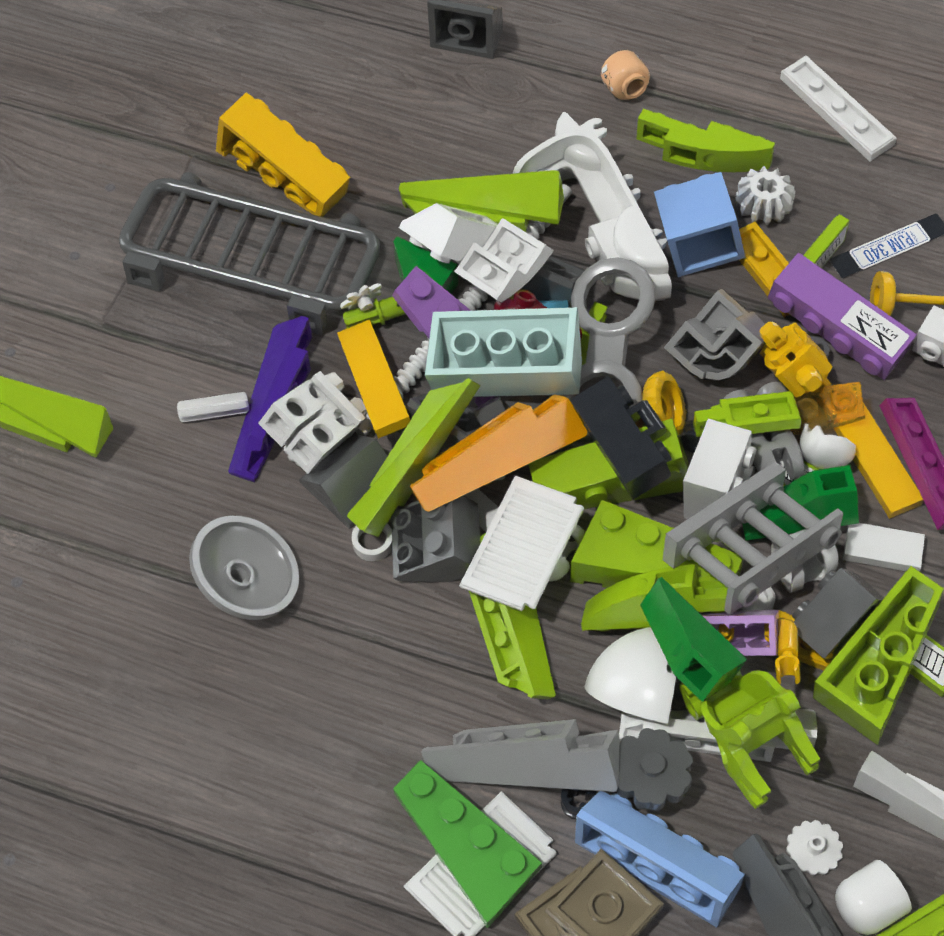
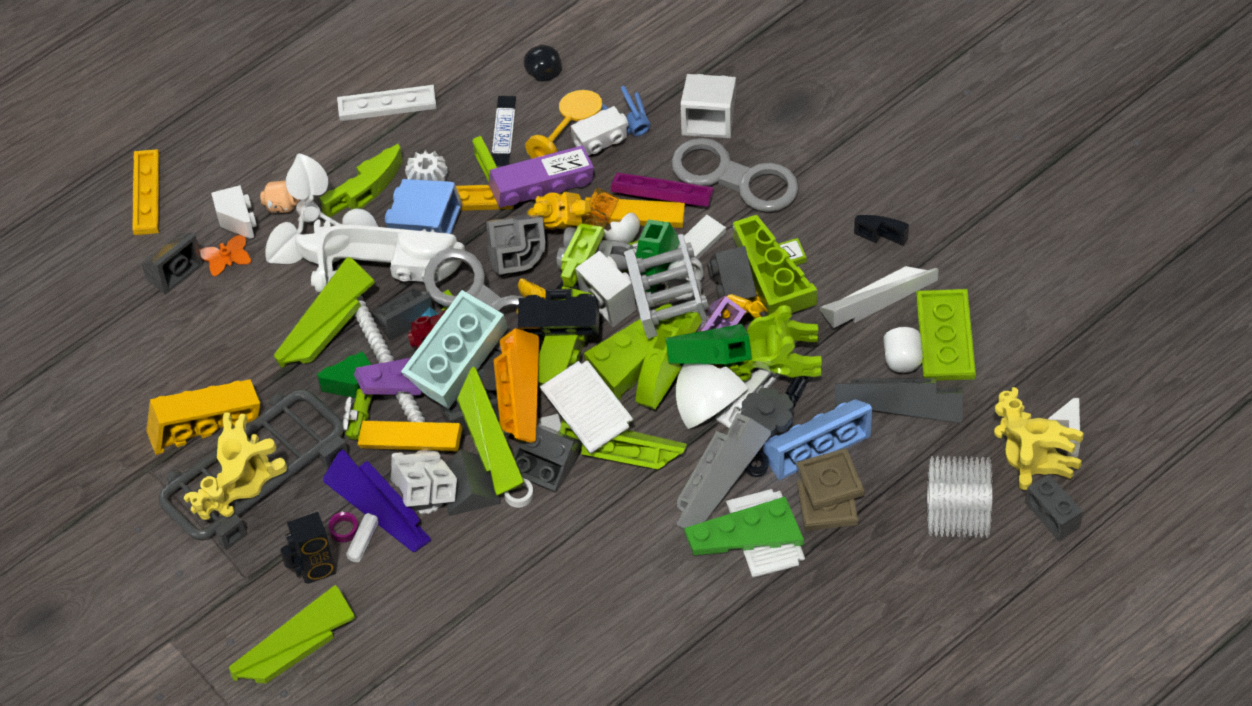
camera: 60 degrees left, 5 degrees down
light grey dish [189,516,299,620] -> none
white slope [399,203,498,264] -> none
white slope [455,218,554,302] -> none
white piece [786,820,843,876] -> none
none -> light yellow animal [184,412,287,520]
none -> orange piece [199,235,251,277]
none -> white slope [211,186,257,239]
none -> white plant [265,153,378,264]
none -> black piece [281,512,336,584]
none -> magenta piece [328,512,359,543]
none -> black axle [785,376,811,407]

